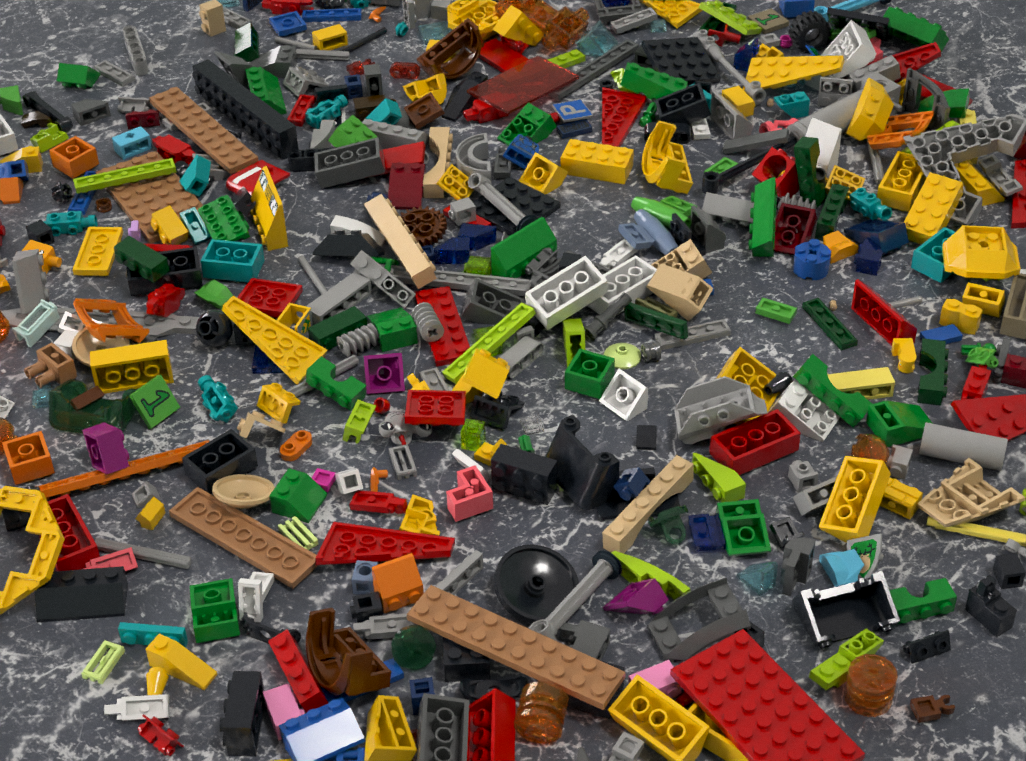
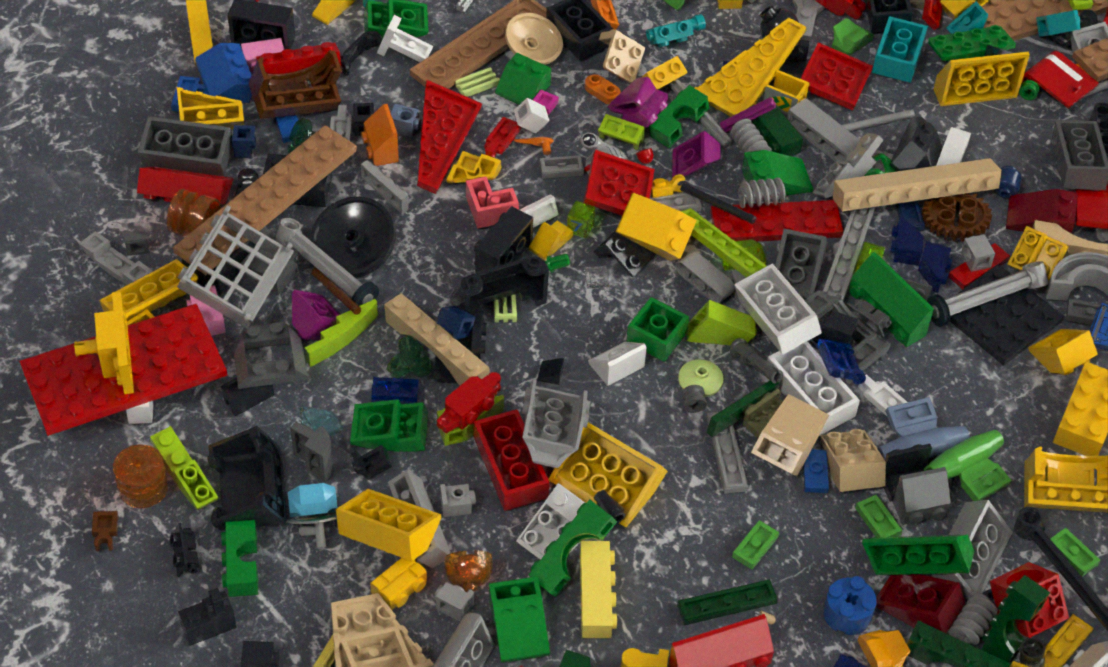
camera: 95 degrees right, 10 degrees up
none -> yellow brick [74,291,134,394]
none -> light grey window [177,205,294,329]
none -> reddish brown bar [311,268,361,315]
none -> red hinge [436,372,501,434]
none -> magenta piece [608,77,668,128]
none -> black bar [680,183,756,224]
none -> magenta axle [720,97,776,133]
none -> clear blue plate [816,339,866,385]
none -> bright green plate [855,494,902,537]

